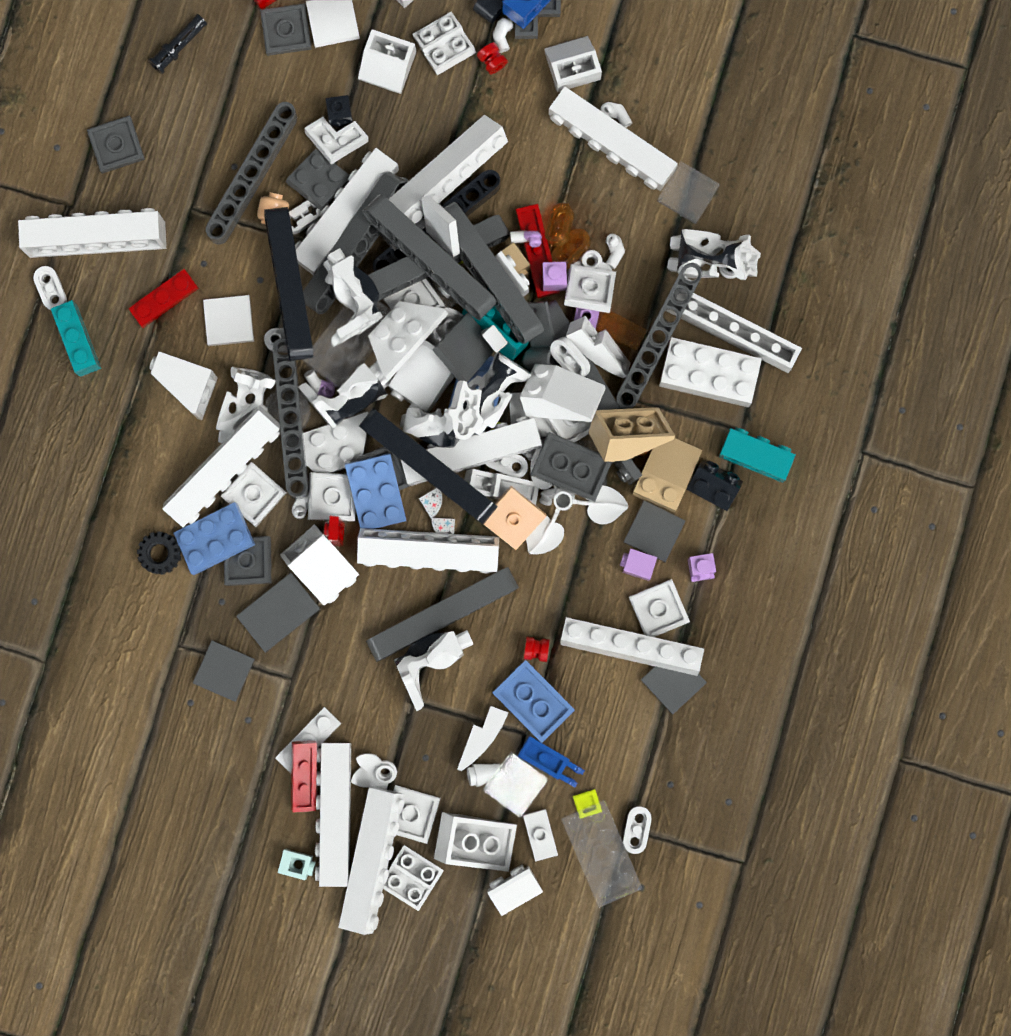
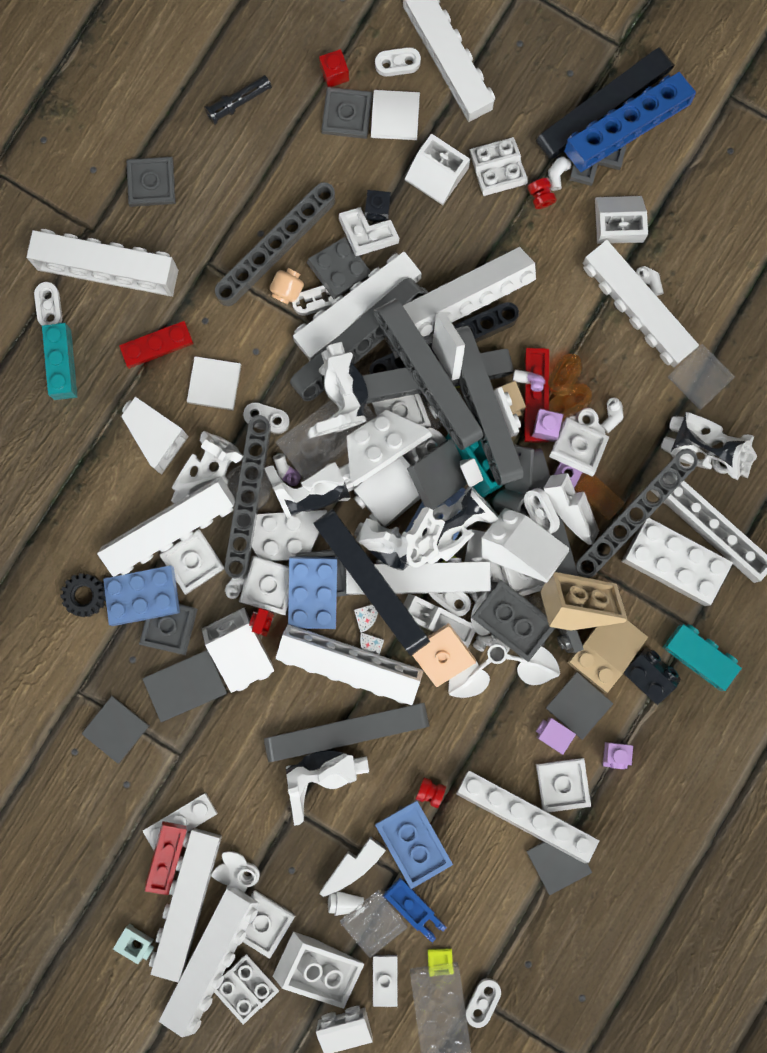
camera: 15 degrees right, 0 degrees up
black beam [264,207,314,361] -> none

